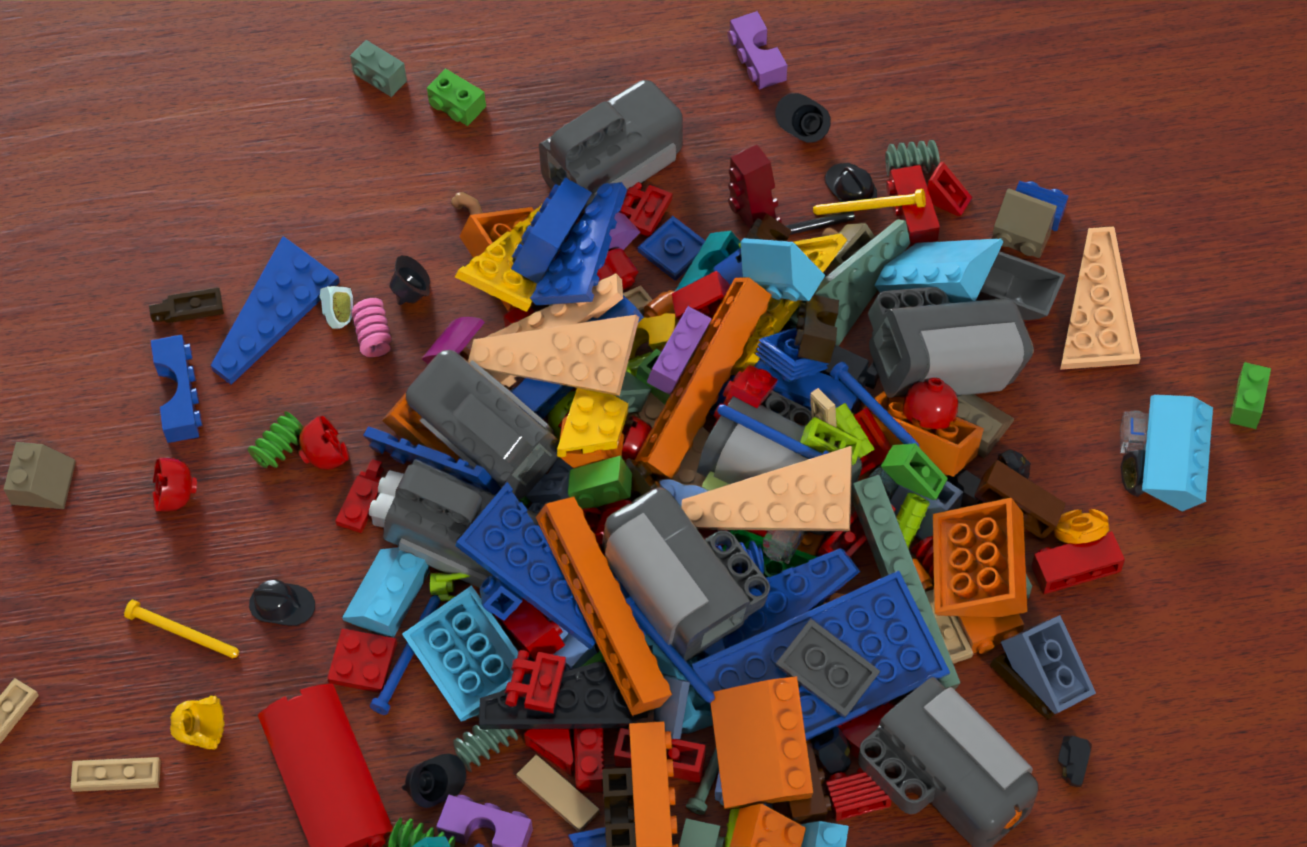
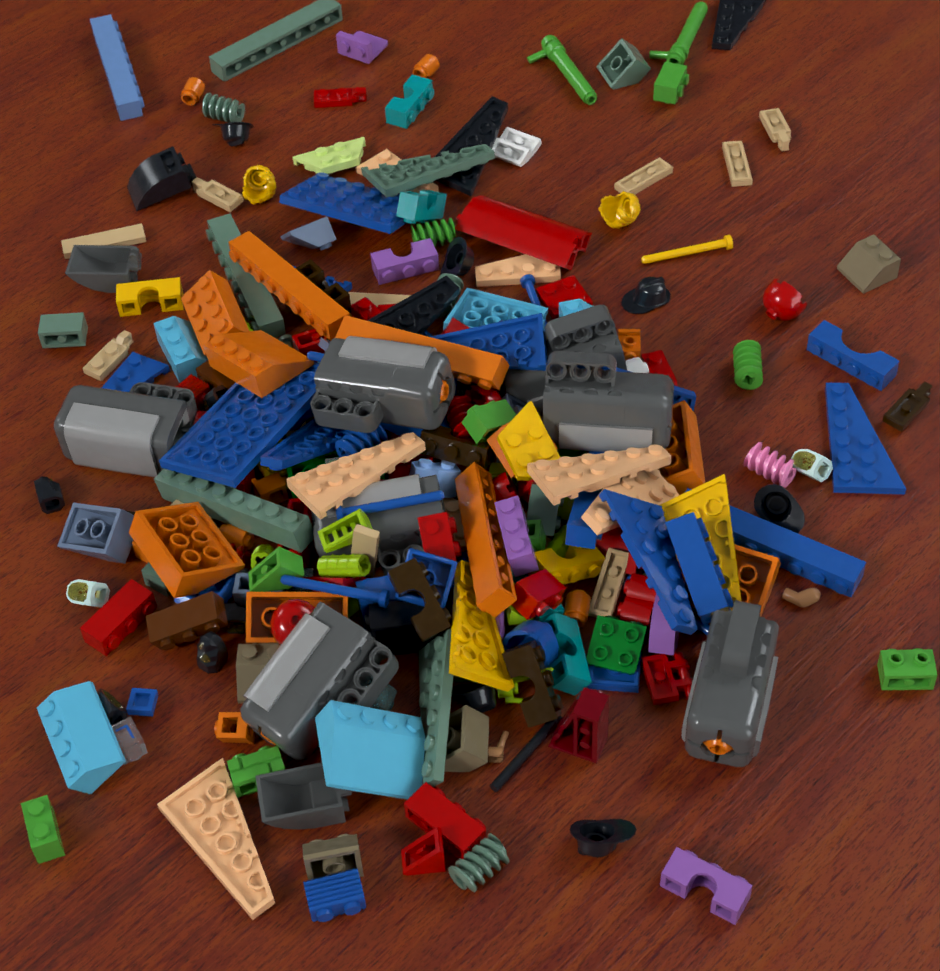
camera: 145 degrees right, 10 degrees down
red cylinder [298,415,350,470] -> none
magenta slope [421,317,485,364] -> none
red plate [505,650,566,713] -> none
medium azure slope [741,238,825,301] -> none
dark grey plate [775,619,880,718] -> none
yellow bar [813,189,926,215] -> none
black piece [825,163,877,211] -> none
light orange tile [1054,509,1109,544] -> none
none -> light aqua rock [66,579,110,608]
none -> blue plate [126,688,159,717]
none -> orange brick [214,712,256,744]
none -> bright green brick [227,746,285,798]
none -> light nougat wing [475,254,561,287]
none -> green bracket [586,615,648,675]
none -> orange brick [618,329,641,360]
none -> blue brick [685,488,866,597]

